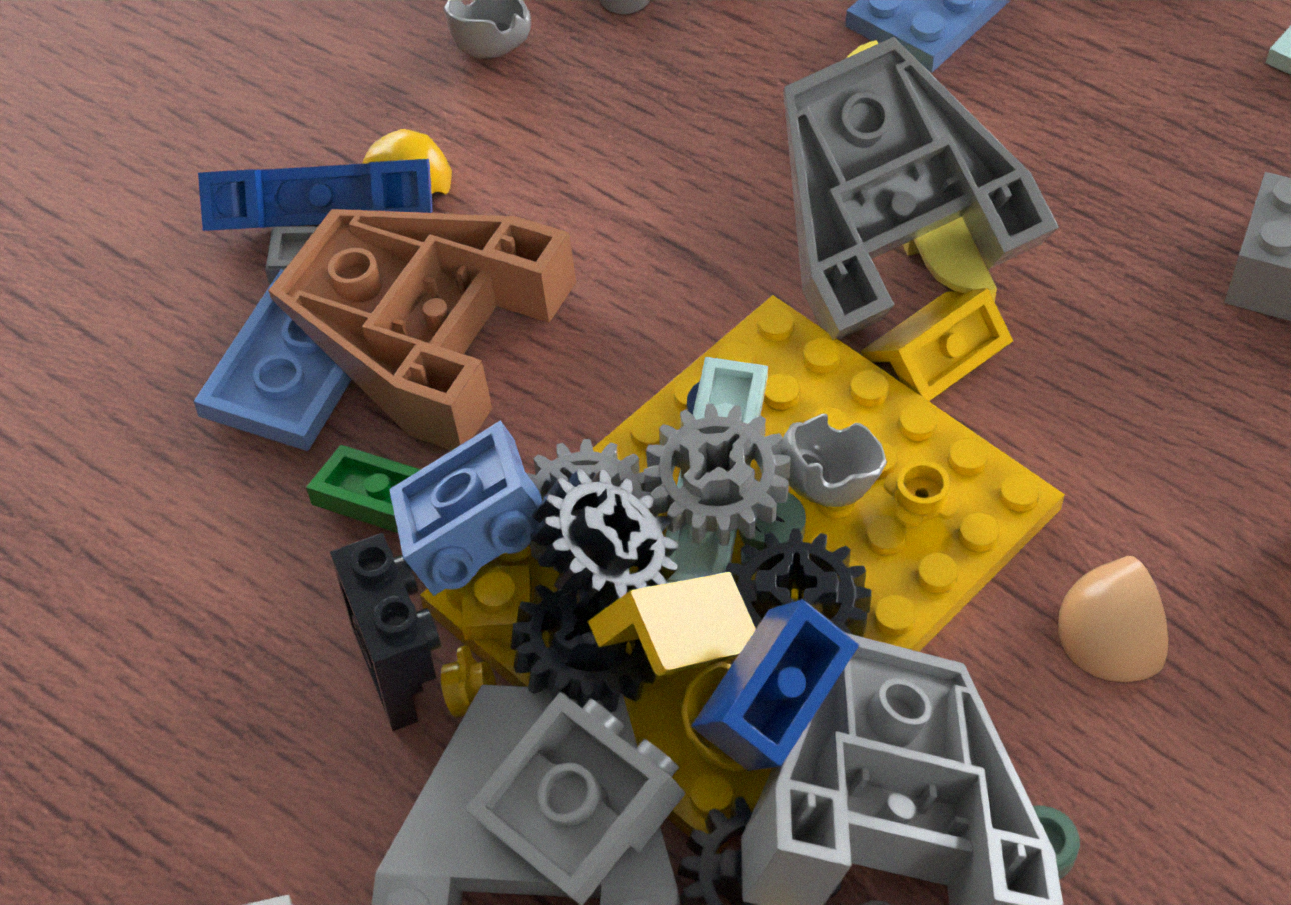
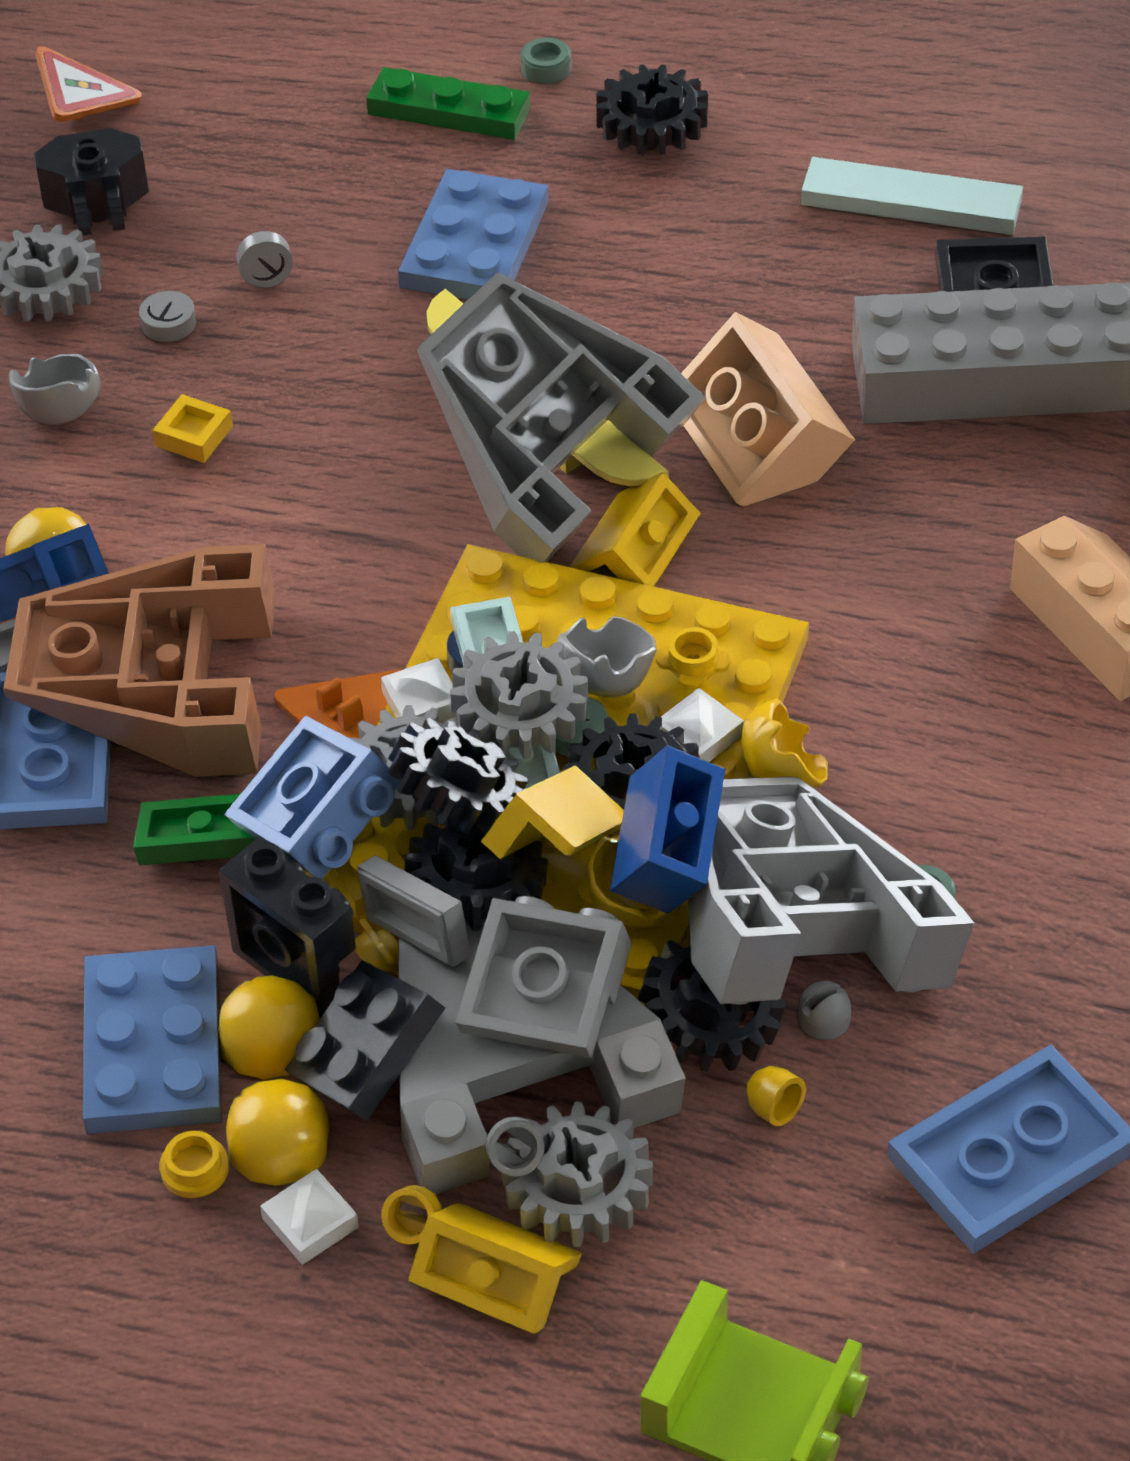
camera: 25 degrees left, 5 degrees down
light nougat helmet [1058,556,1168,683] -> none
none -> medium blue plate [83,945,222,1134]
none -> yellow plate [152,394,233,463]
none -> yellow plate [159,1130,229,1198]
none -> yellow hair [218,975,320,1080]
none -> yellow hair [226,1079,329,1186]
none -> orange piece [274,669,401,739]
none -> black plate [285,960,446,1122]
none -> light grey tile [358,855,471,967]
none -> white tile [380,658,457,722]
none -> white tile [661,688,744,762]
none -> light nougat slope [681,312,855,507]
none -> yellow hair [741,699,828,789]

